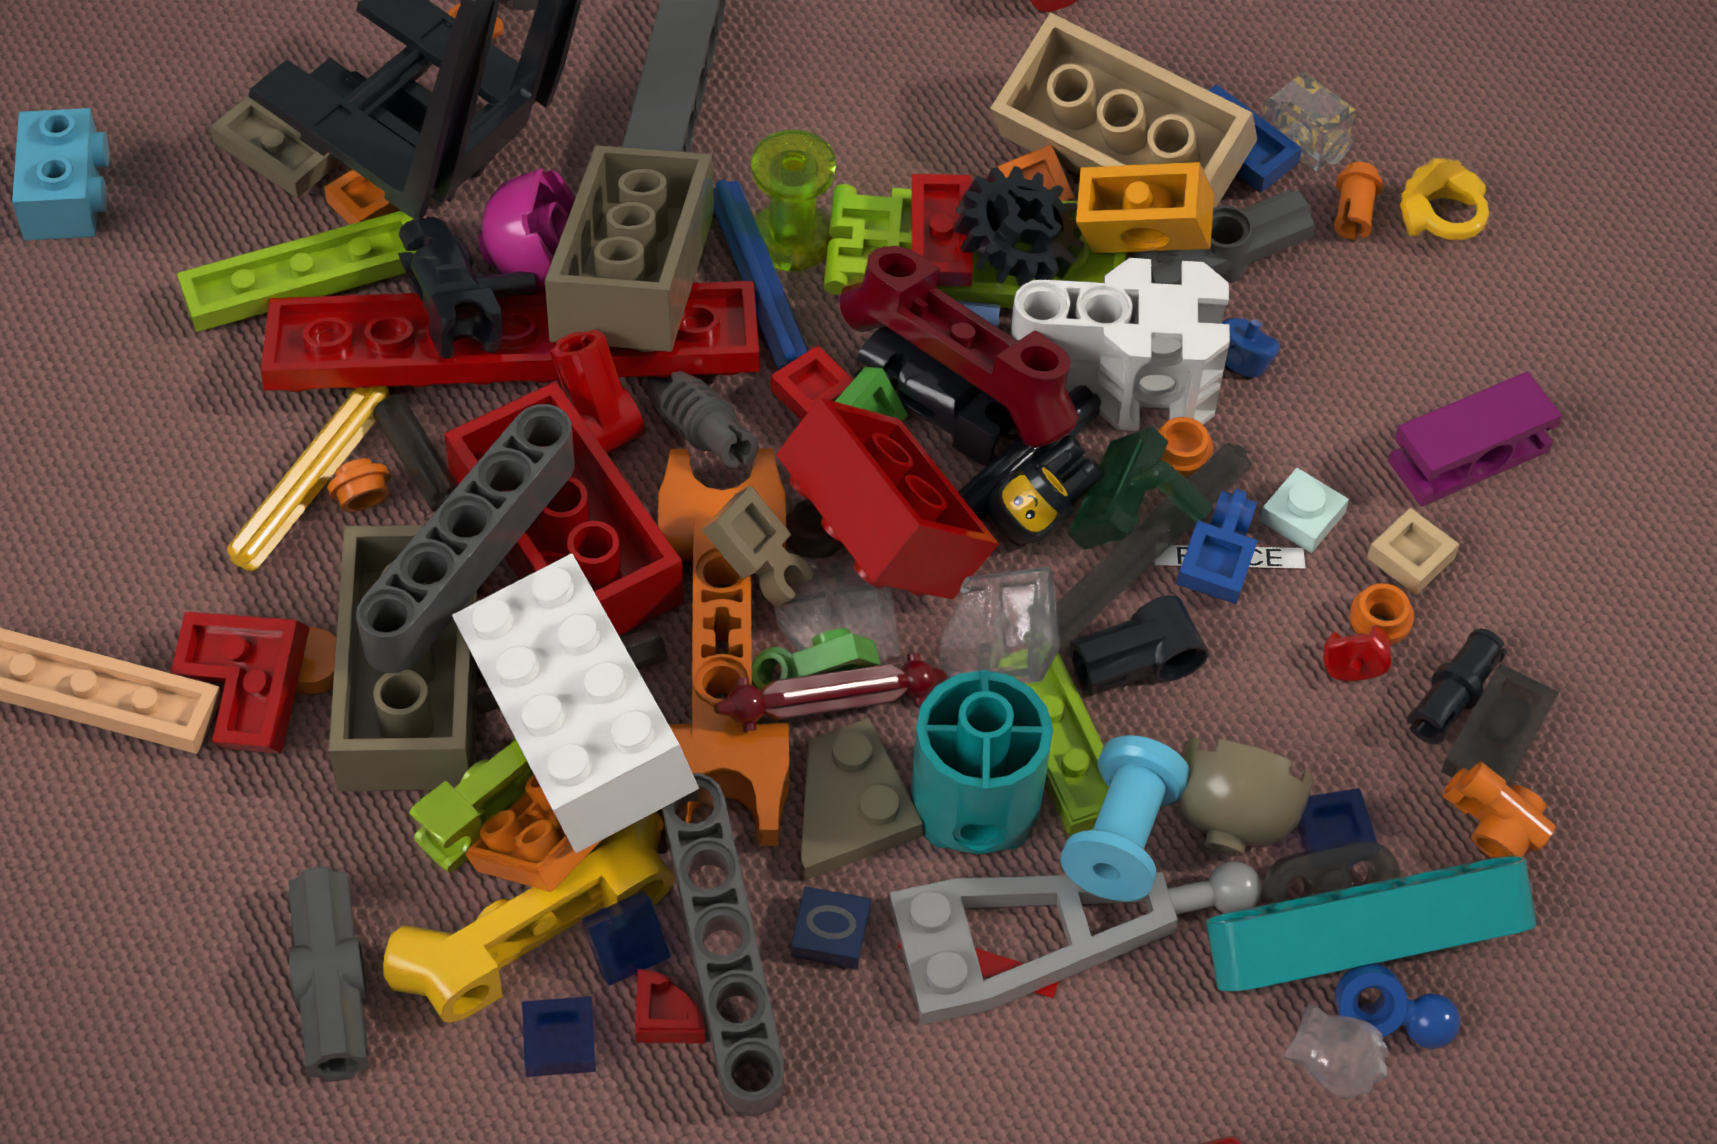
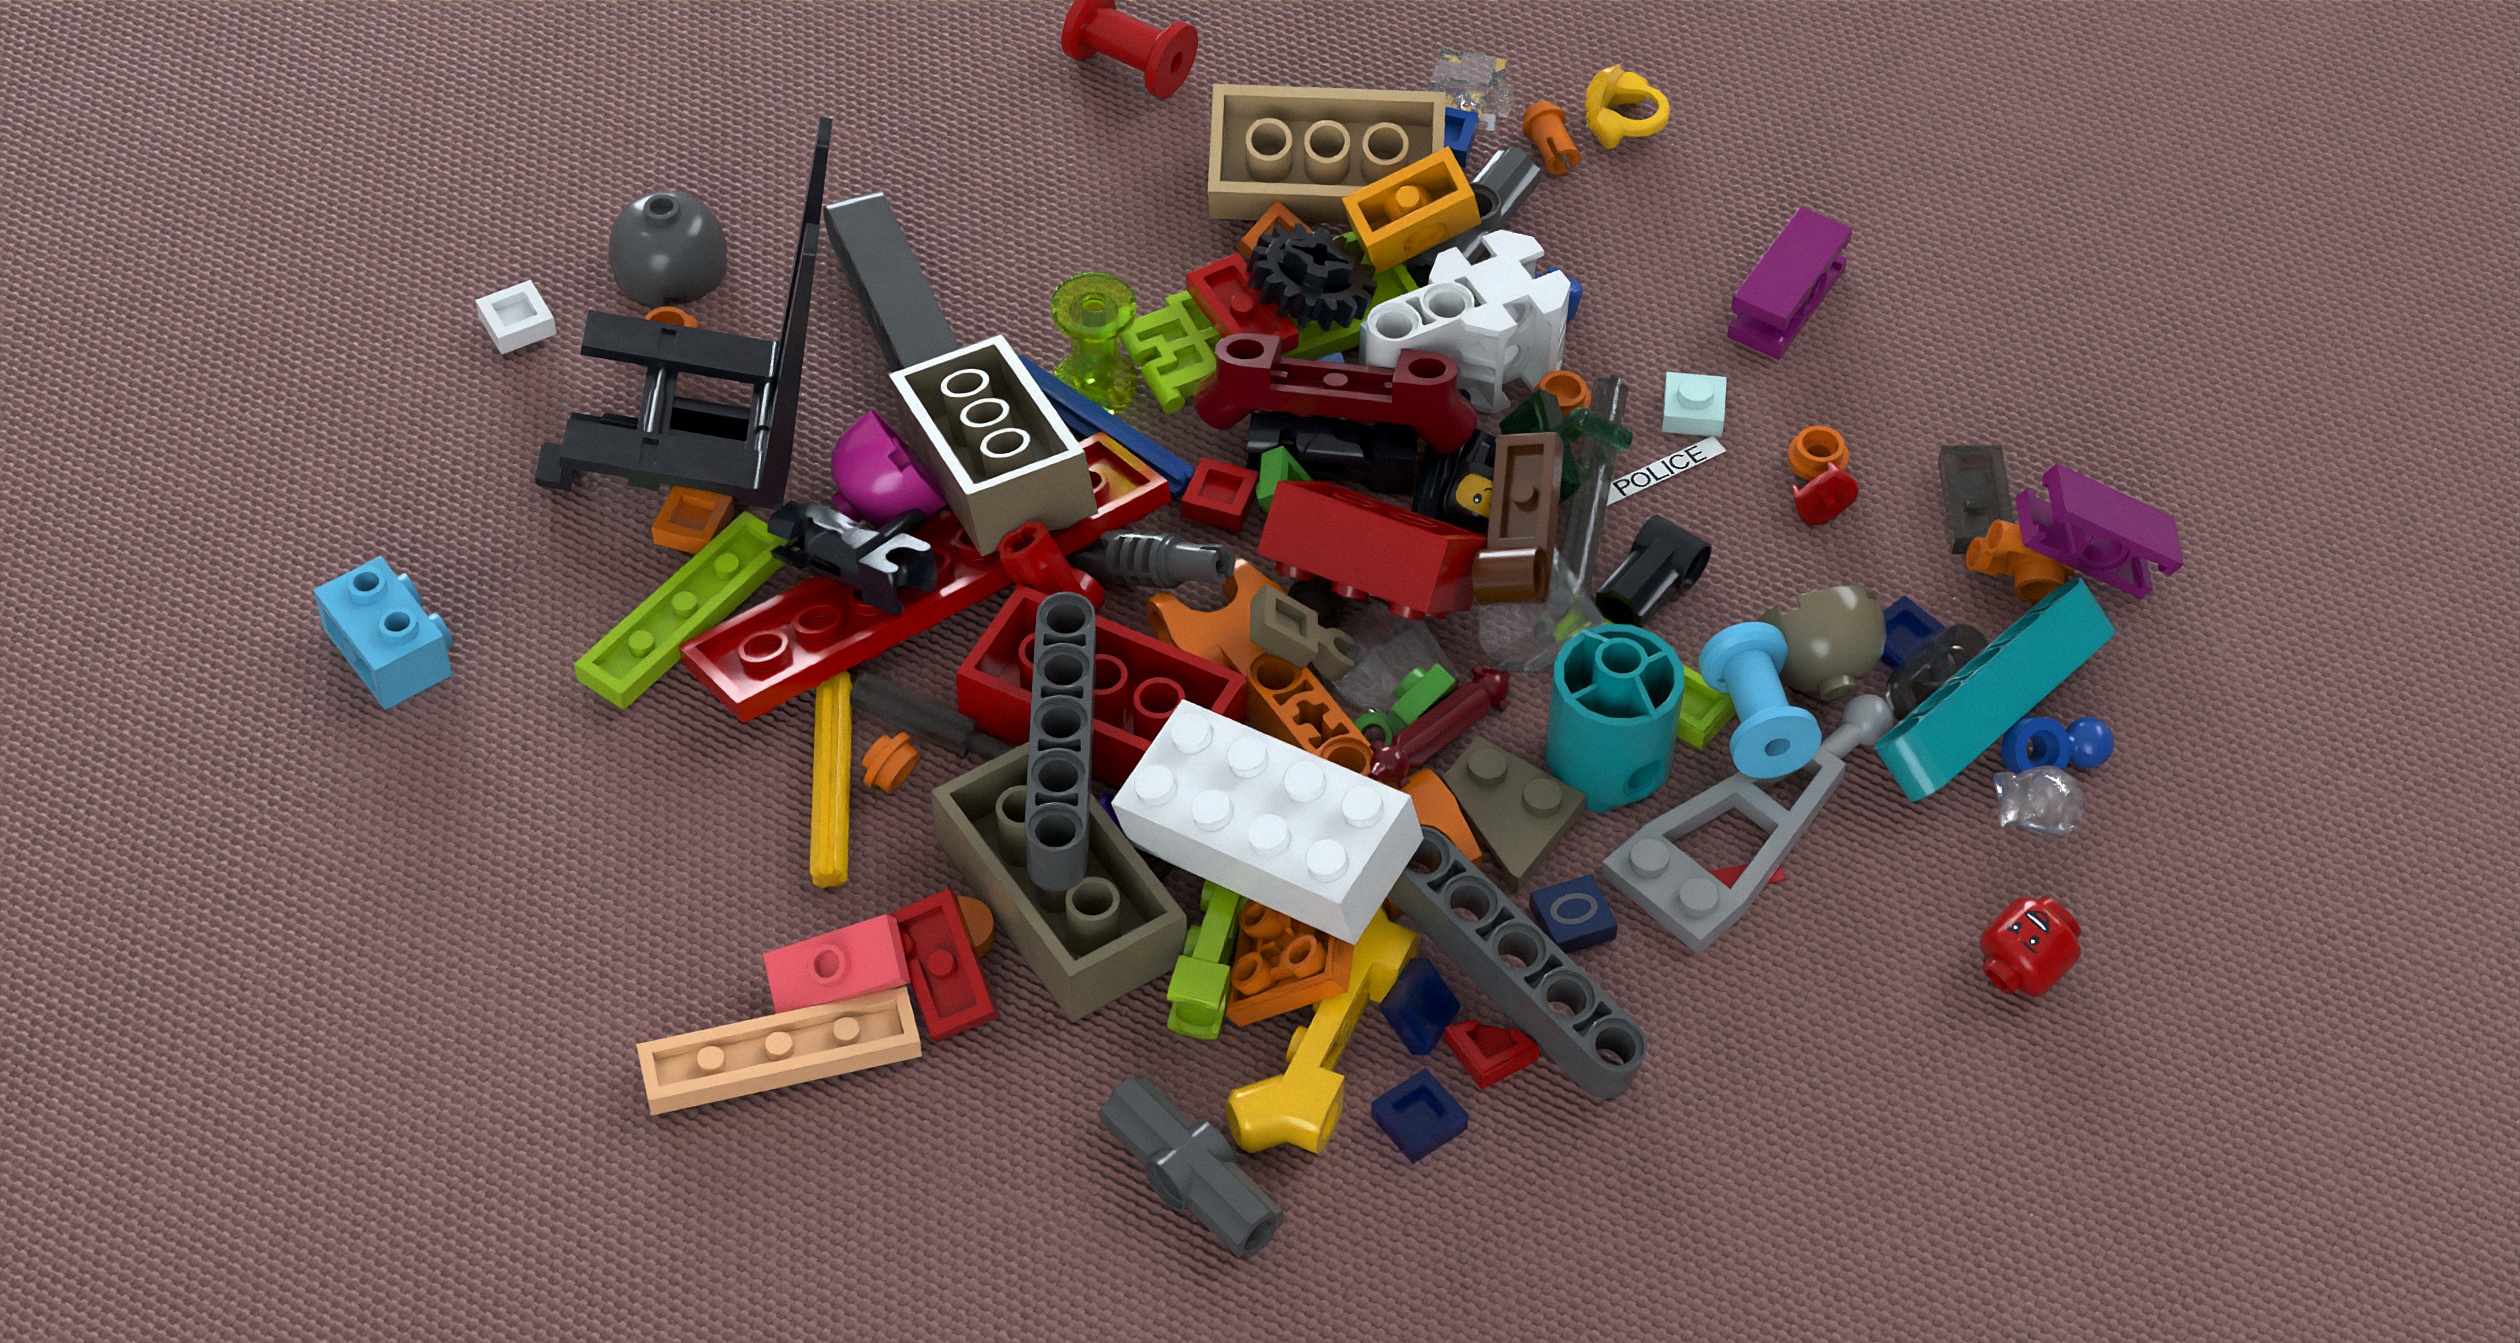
camera: 30 degrees left, 5 degrees down
dark tan plate [210,95,338,199] -> none
blue plate [1176,488,1258,604] -> none
tan plate [1367,508,1460,595] -> none
black pin [1407,628,1507,744] -> none
none -> coral plate [763,914,911,1014]
none -> reddish brown plate [1472,432,1564,606]
none -> magenta piece [2015,463,2184,599]

